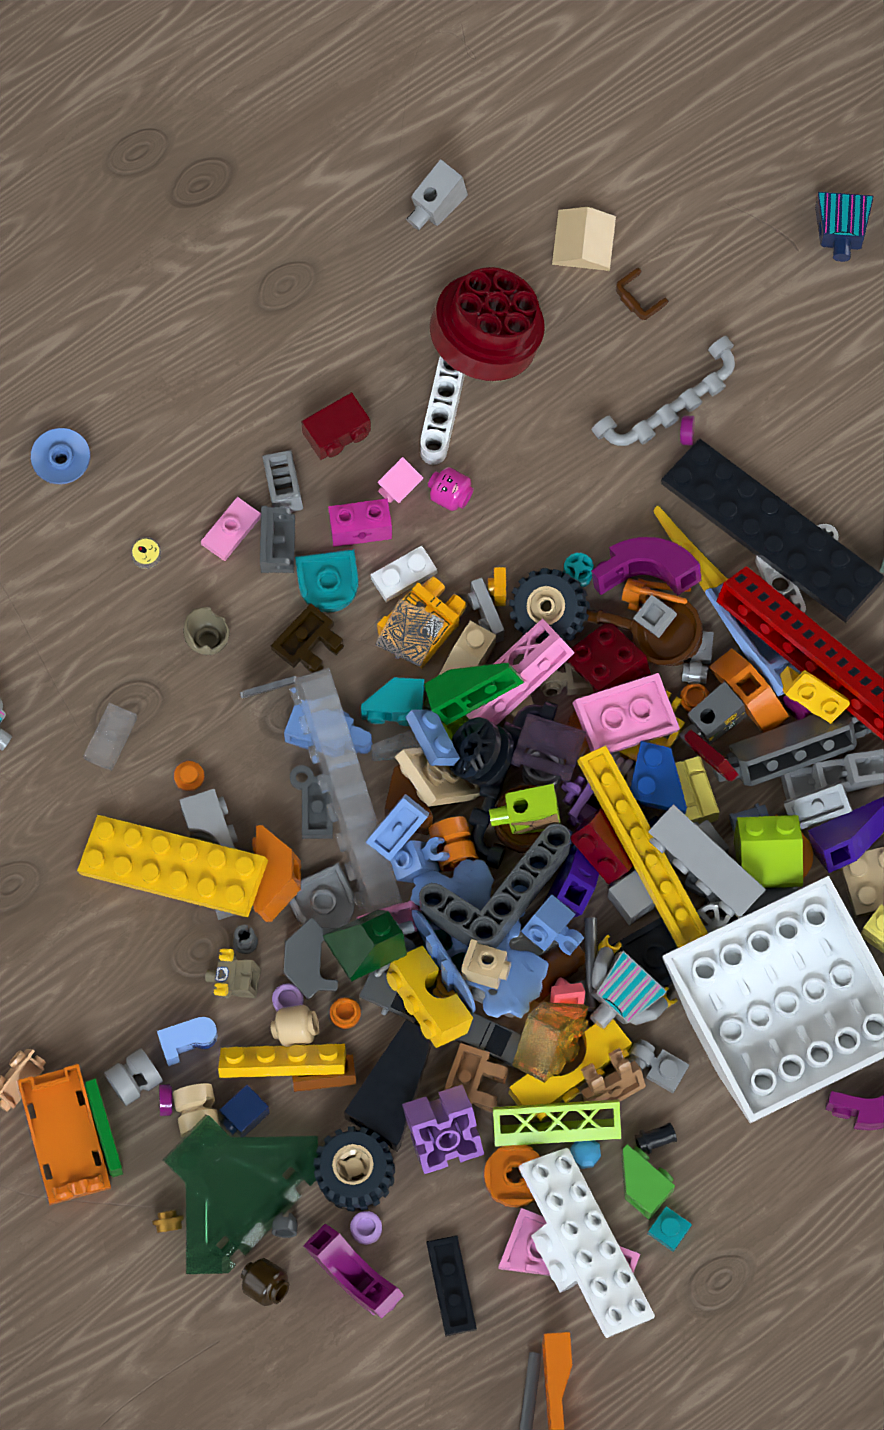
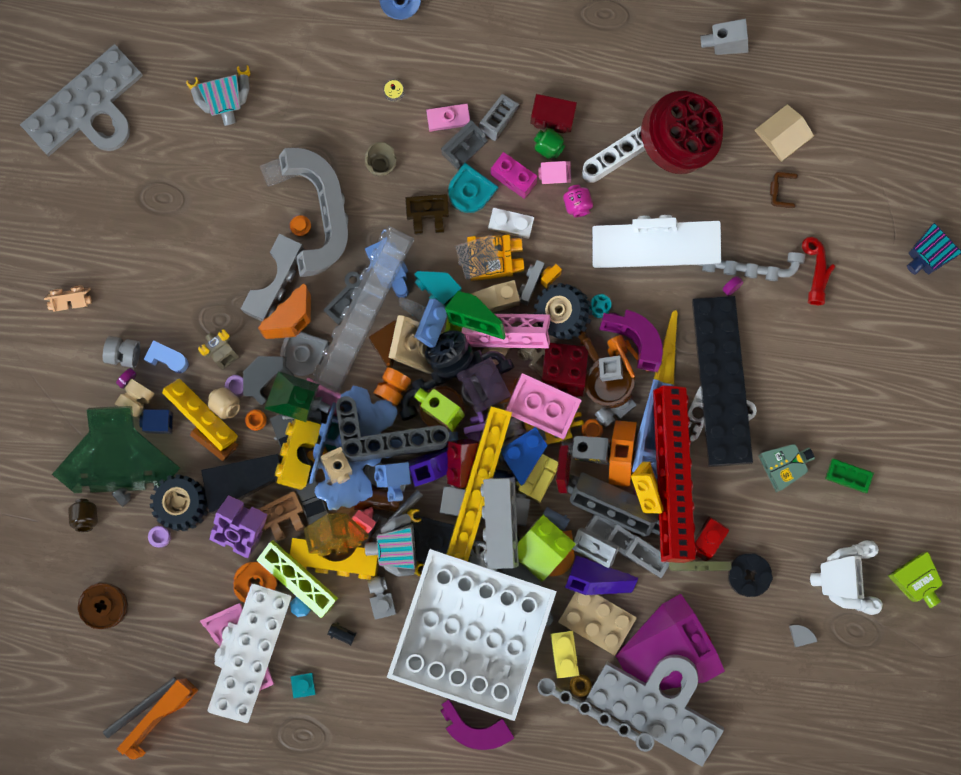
camera: 50 degrees right, 10 degrees up
orange piece [17,1064,111,1205] -> none
yellow plate [77,815,268,918] -> none
green tile [84,1079,123,1178] -> none
pearl gold plate [152,1210,184,1233] -> none
dark grey pin [233,925,258,954] -> none
flat silver piece [240,676,298,698] -> none
magenta arch [303,1223,404,1319] -> none
medium blue plate [366,794,429,861] -> none
medium blue brick [390,837,450,883] -> none
black tile [426,1235,477,1337] -> none
medium nougat plate [581,1048,646,1117] -> none
bright green slope [621,1144,675,1220] -> none
none -> reddish brown wheel [78,583,128,629]
none -> light grey arch [279,148,348,277]
none -> green head [533,128,565,160]
none -> white bracket [593,215,721,268]
none -> red plant [802,237,835,306]

